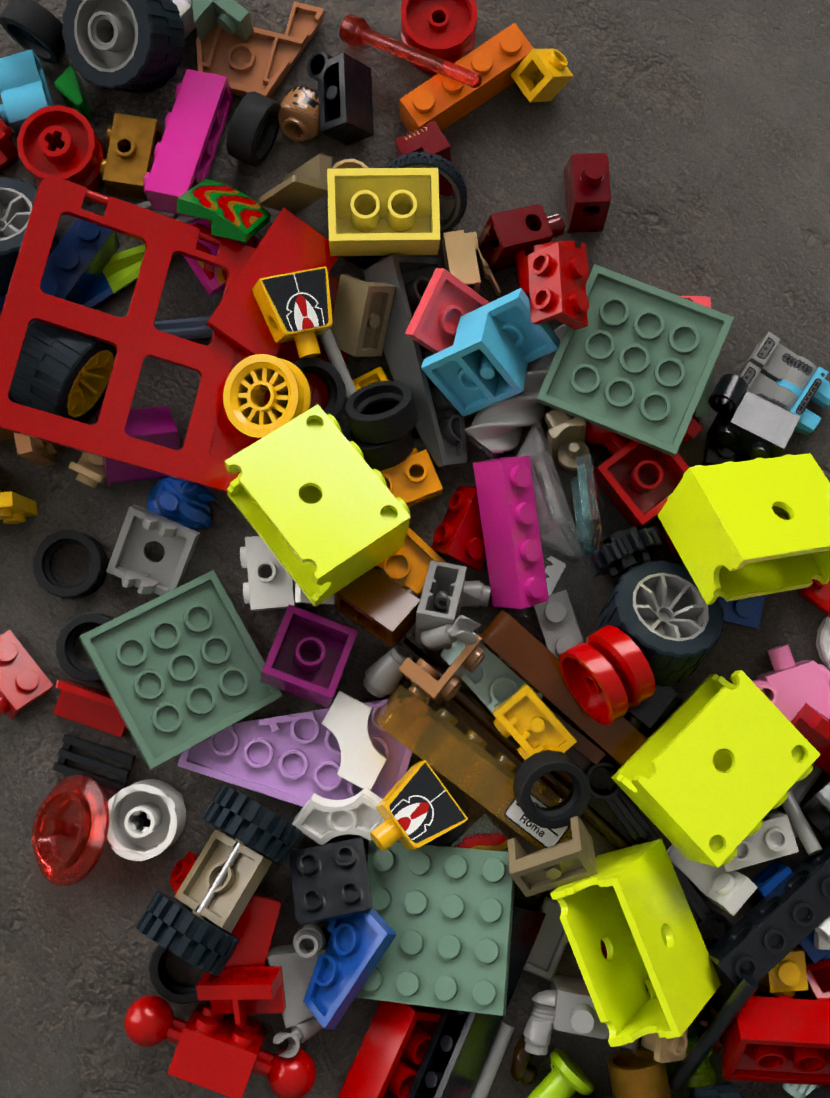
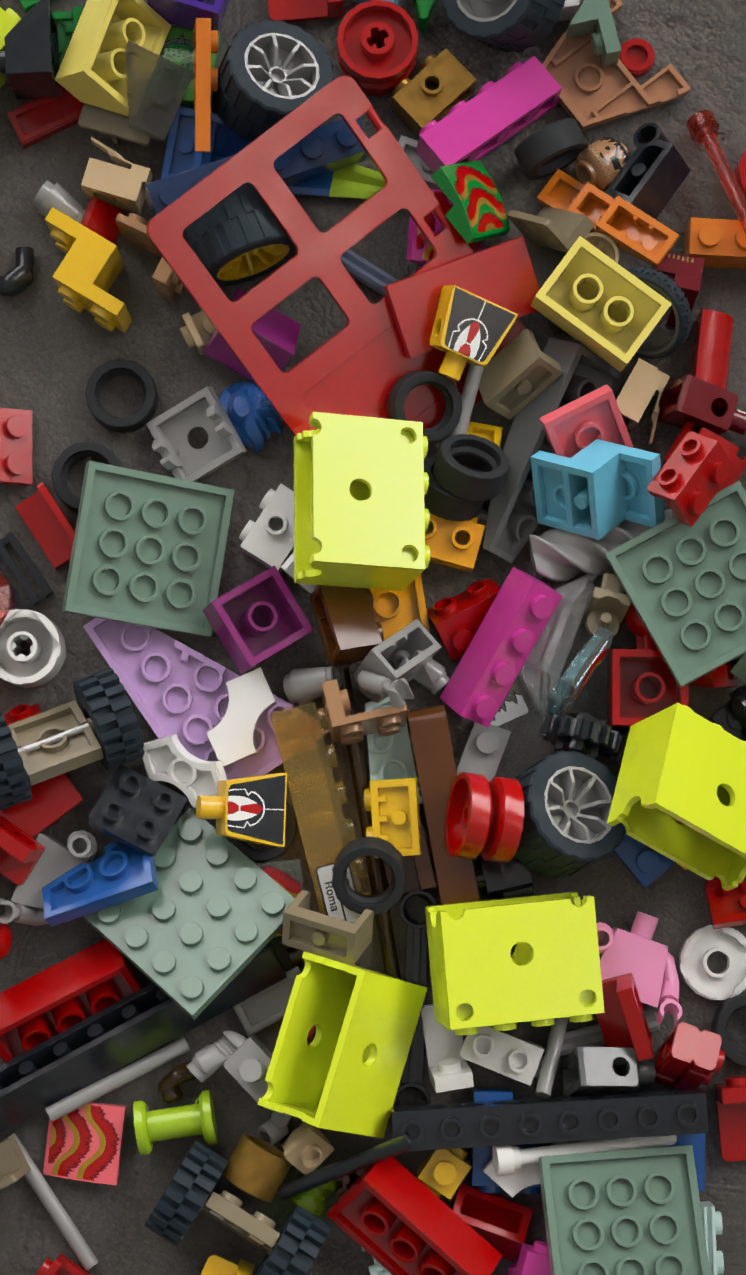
camera: 35 degrees right, 0 degrees up
yellow wheel [223,354,311,438] -> none
none -> orange slope [537,169,679,267]
none -> red tile [619,38,655,78]
none -> red brick [690,309,734,390]

